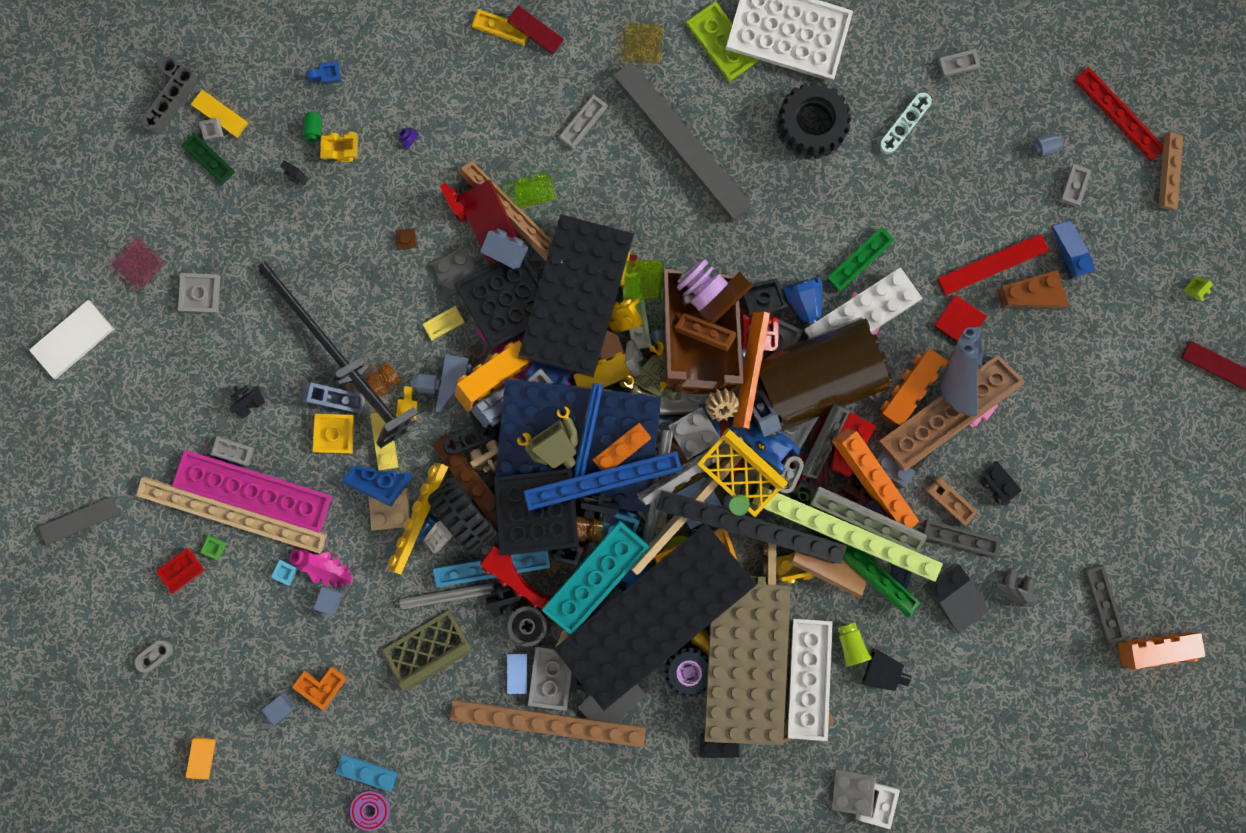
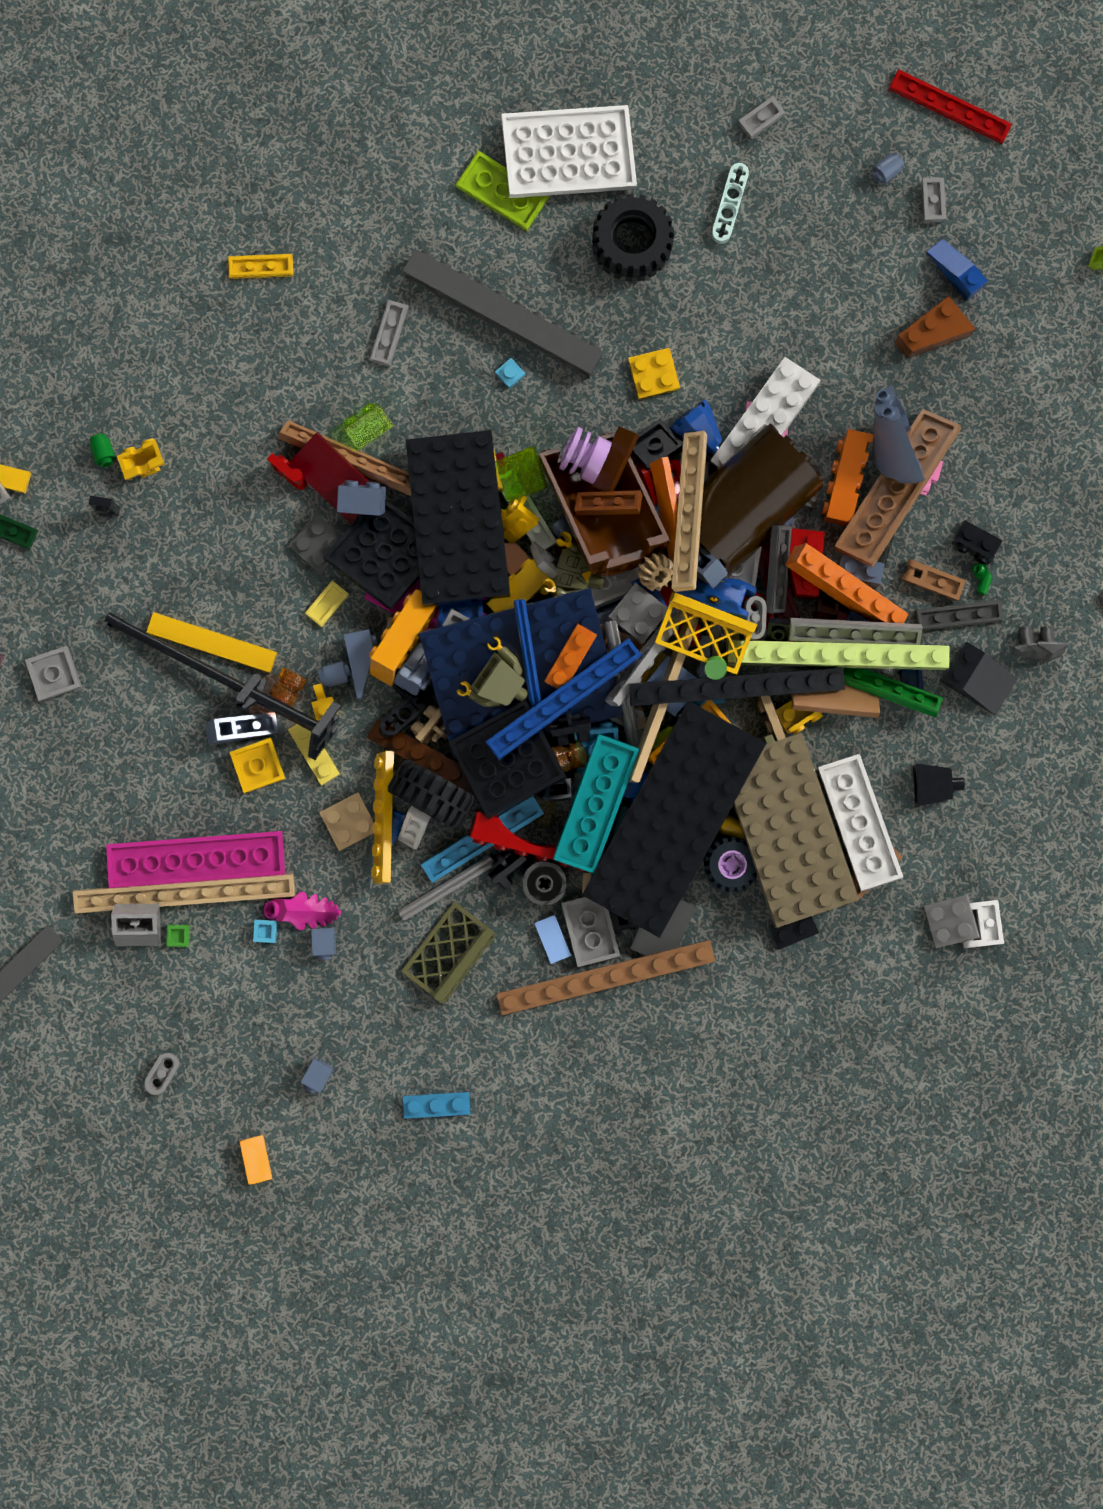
camera: 25 degrees left, 0 degrees up
red plate [156,548,206,594] -> none
light grey plate [210,436,255,466] -> none
black hips [229,385,265,419] -> none
orange plate [292,666,348,710] -> none
blue plate [307,61,342,84] -> none
blue wing [342,466,412,507] -> none
medium lavender tile [350,790,390,831] -> none
reddish brown plate [395,228,418,250] -> none
dark purple plate [399,127,419,149] -> none
dark red tile [507,5,564,55] -> none
clear yellow tile [624,23,663,63] -> none
green plate [827,227,895,292] -> none
lime plant [837,623,872,667] -> none
red tile [934,295,987,342] -> none
red tile [937,234,1049,296] -> none
medium nougat plate [1158,132,1183,211] -> none
none -> light grey slope [111,903,161,946]
none -> yellow tile [146,612,277,673]
none -> medium azure plate [495,358,525,389]
none -> yellow plate [628,348,680,400]
none -> tan plate [672,430,707,592]
none -> green arm [973,563,992,596]

